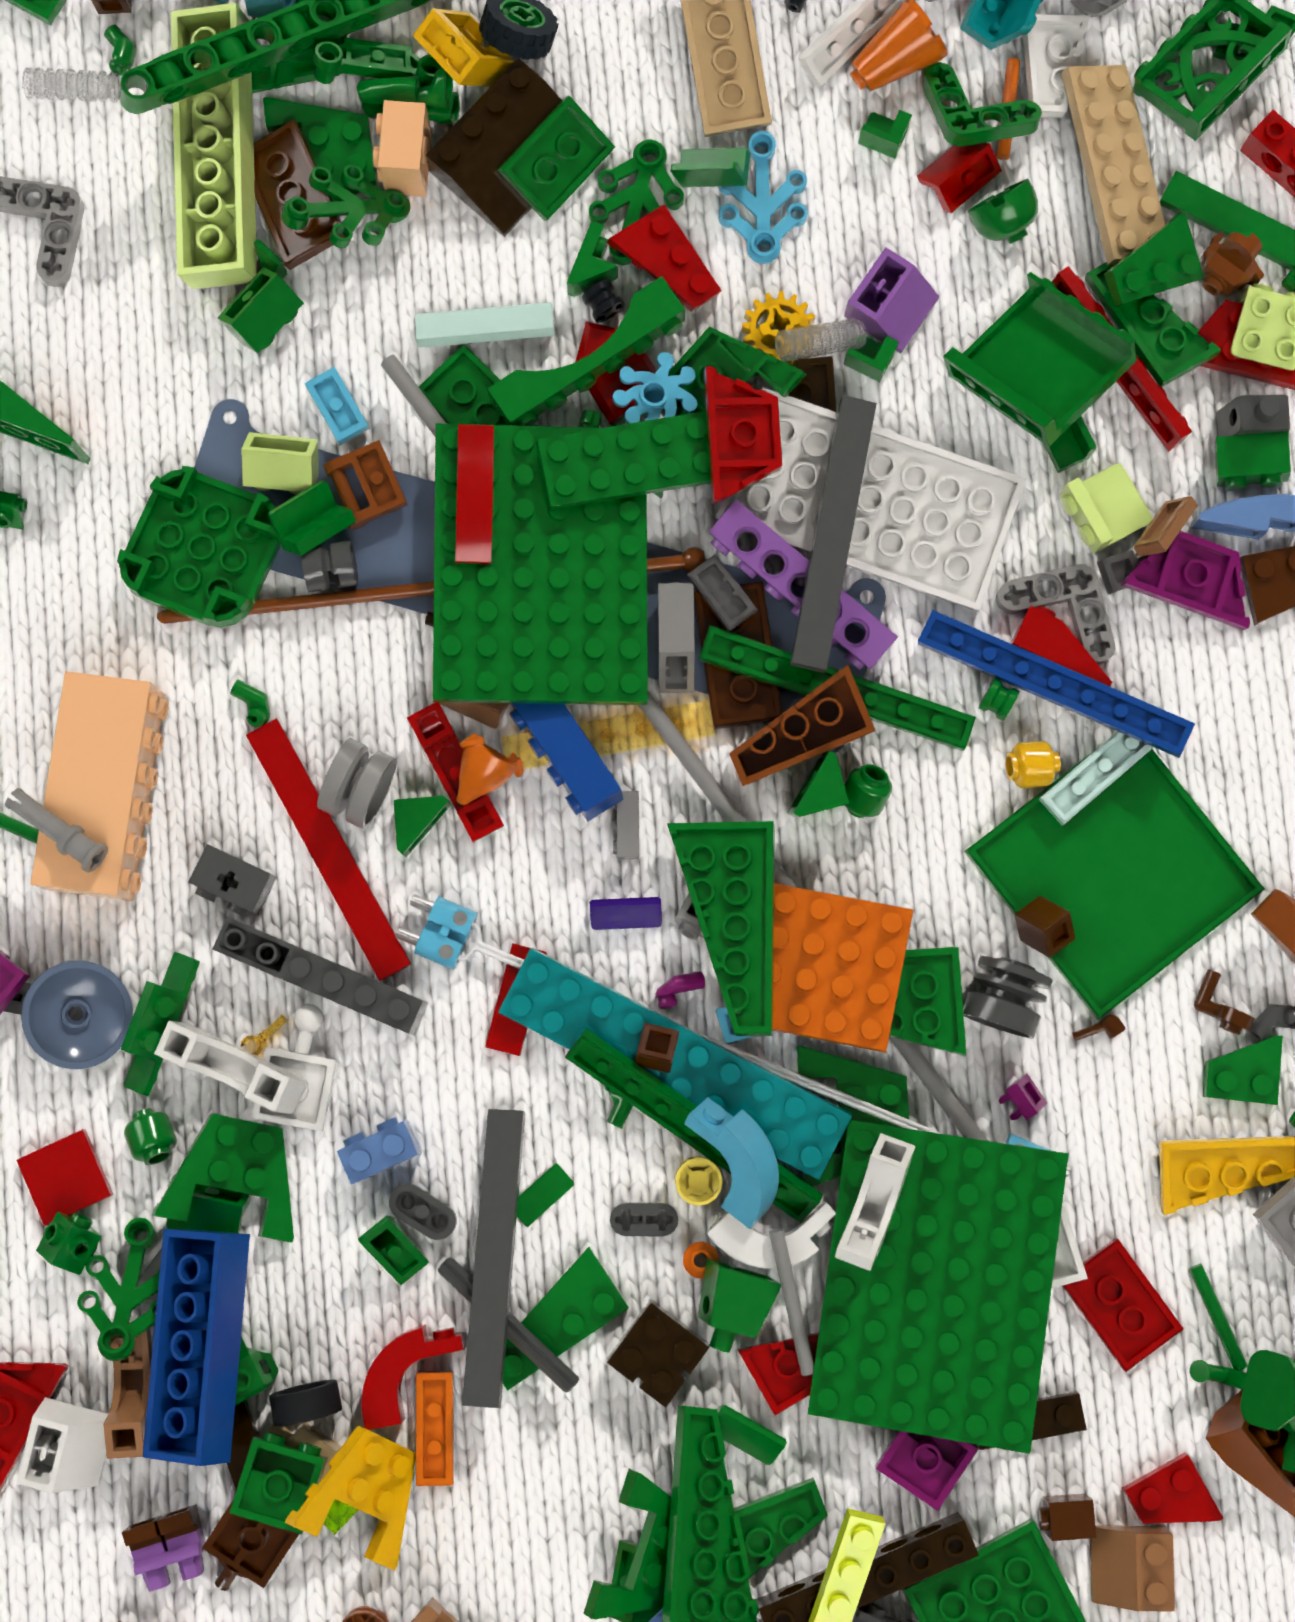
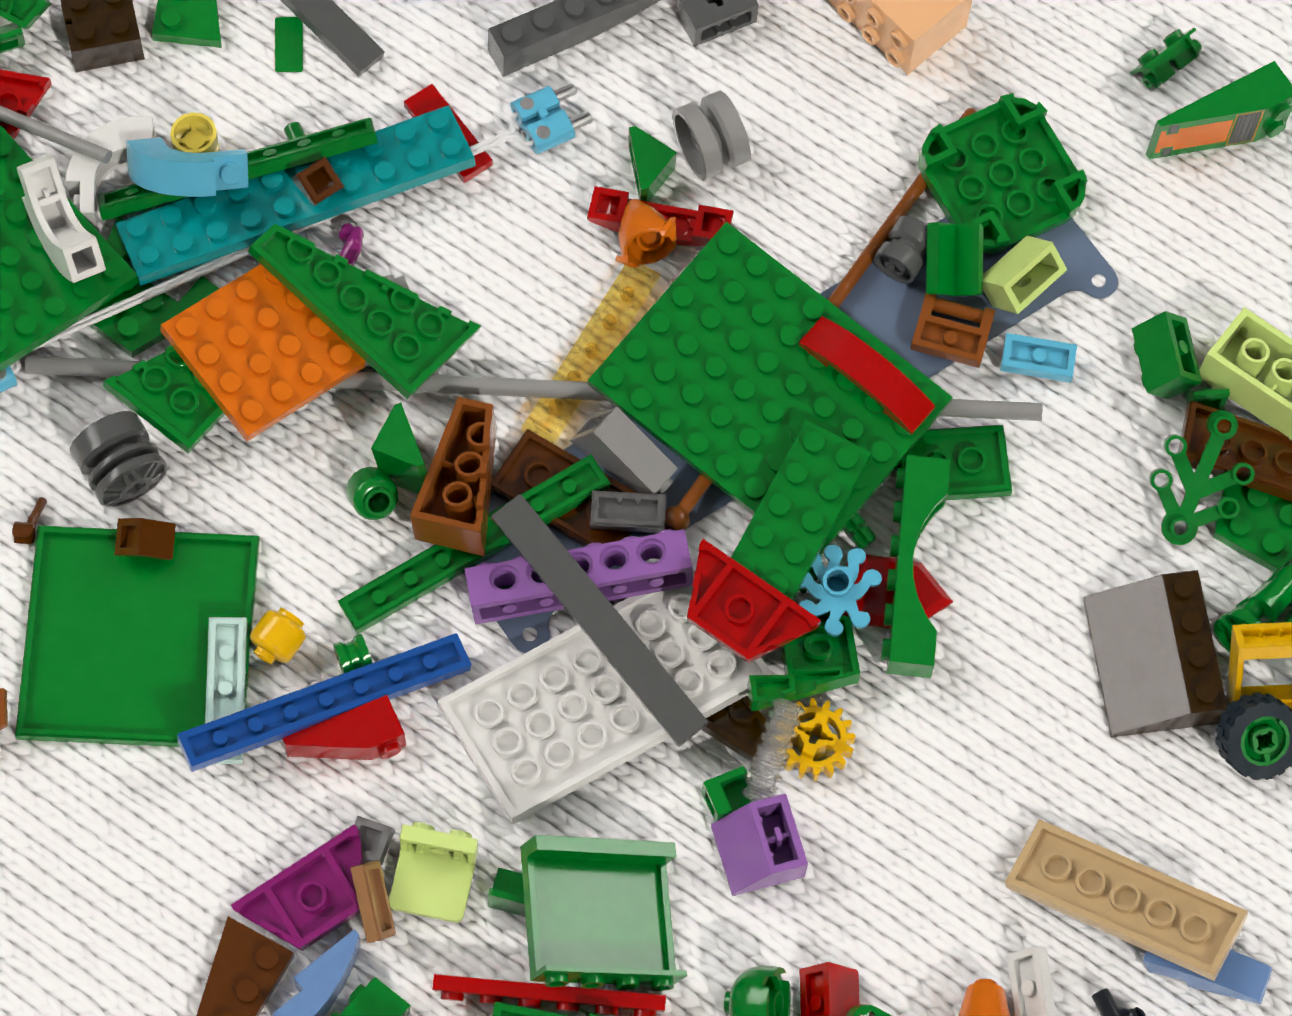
camera: 125 degrees right, 15 degrees down
green arm [230,679,271,727] -> none
red tile [246,718,412,982] -> none
light nougat brick [373,100,432,197] -> none
light aqua tile [415,302,555,348] -> none
green tile [497,96,615,221] -> none
blue brick [509,703,623,822] -> none
green slope [567,220,618,297] -> none
black wheel [582,279,625,323] -> none
green plant [589,139,684,266] -> none
dark purple slope [589,897,662,930] -> none
red wing [606,205,722,312] -> none
dark grey beam [610,1202,678,1237] -> none
light grey piece [612,791,639,859] -> none
green panel [670,147,751,187] -> none
orange plate [683,1241,719,1279] -> none
green torso [698,1259,781,1353] -> none
medium azure plant [718,131,808,264] -> none
green panel [858,110,912,159] -> none
light grey beam [996,564,1115,665] -> none
magenta tile [998,1073,1047,1120] -> none

